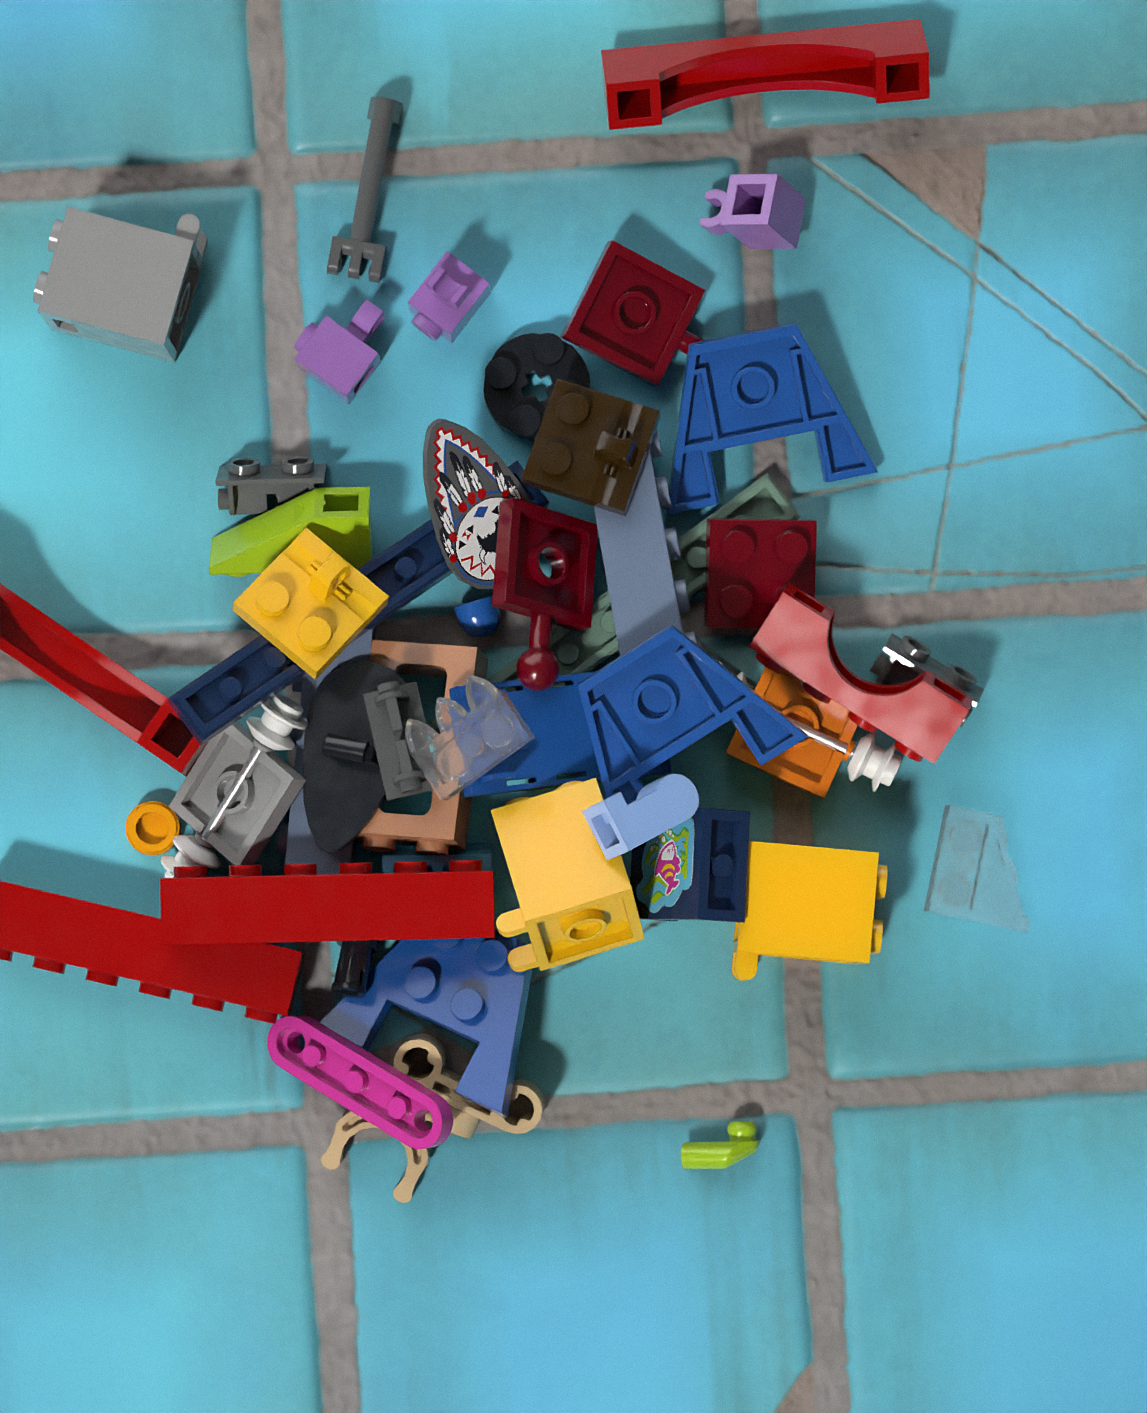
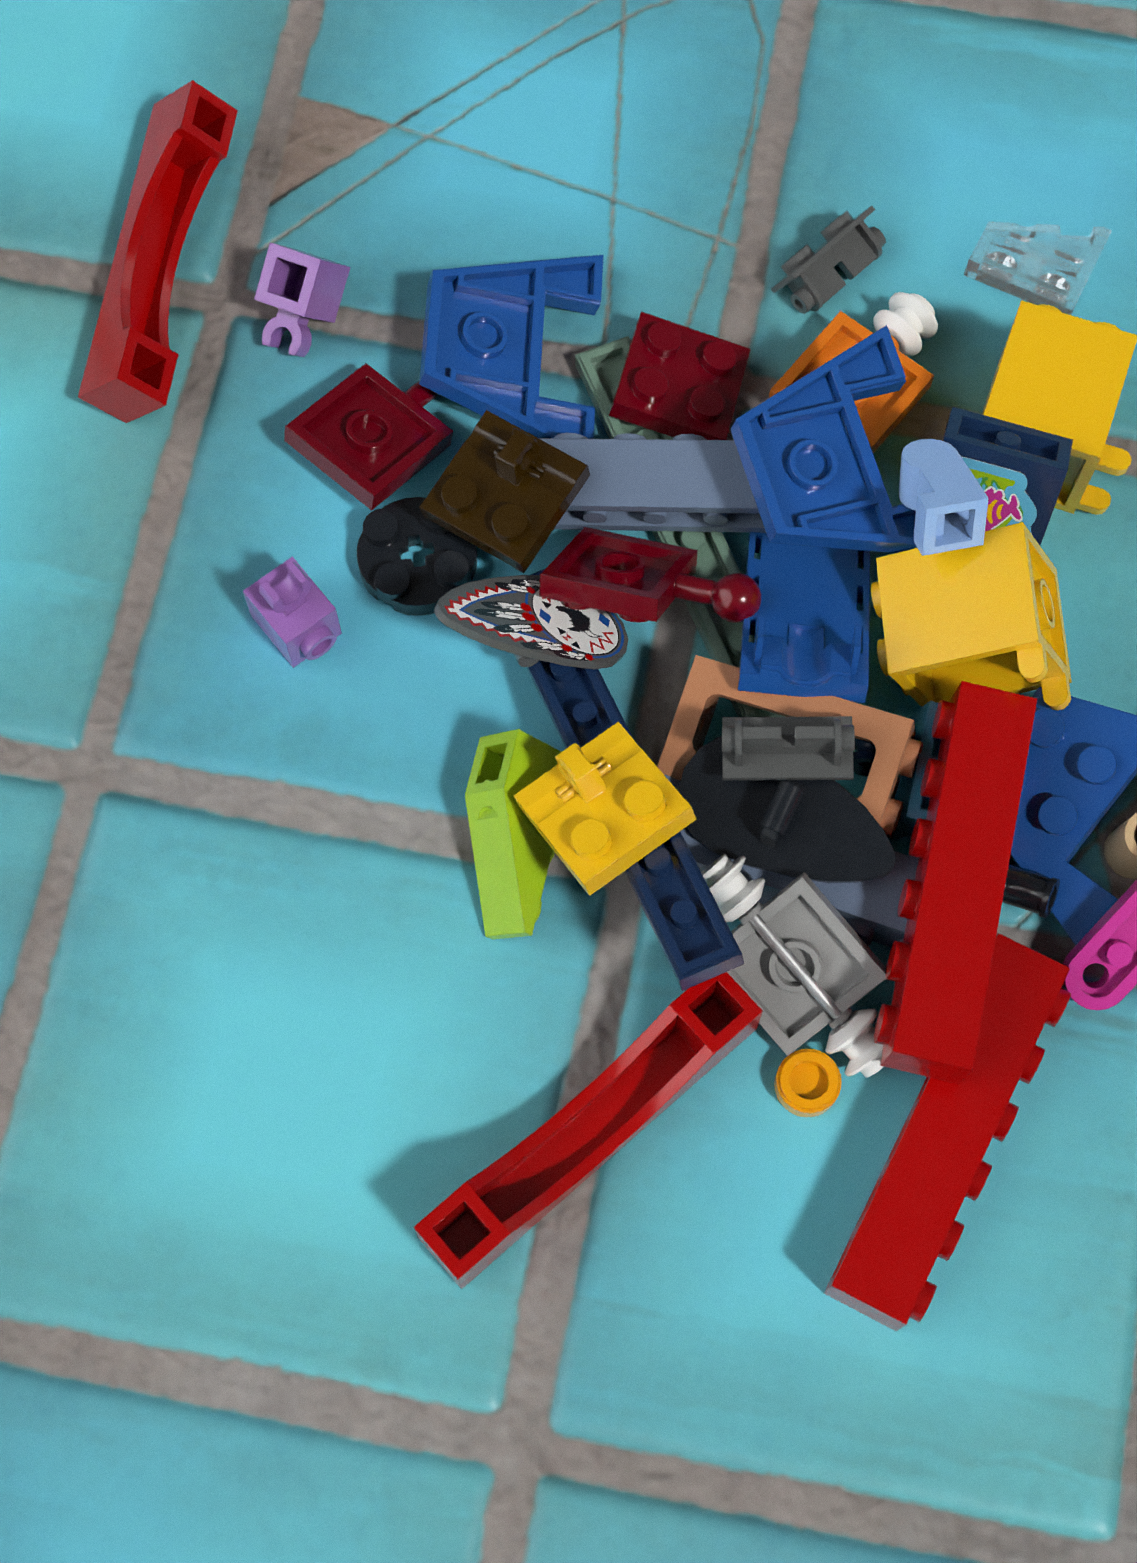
camera: 75 degrees left, 15 degrees down
light grey container [33,206,208,363] -> none
dark grey hinge [215,457,327,515] -> none
medium lavender brick [294,299,385,405] -> none
dark grey hinge [327,96,403,283] -> none
clear plate [405,675,535,801] -> none
blue hinge [454,596,500,637] -> none
arch [749,583,973,764] -> none

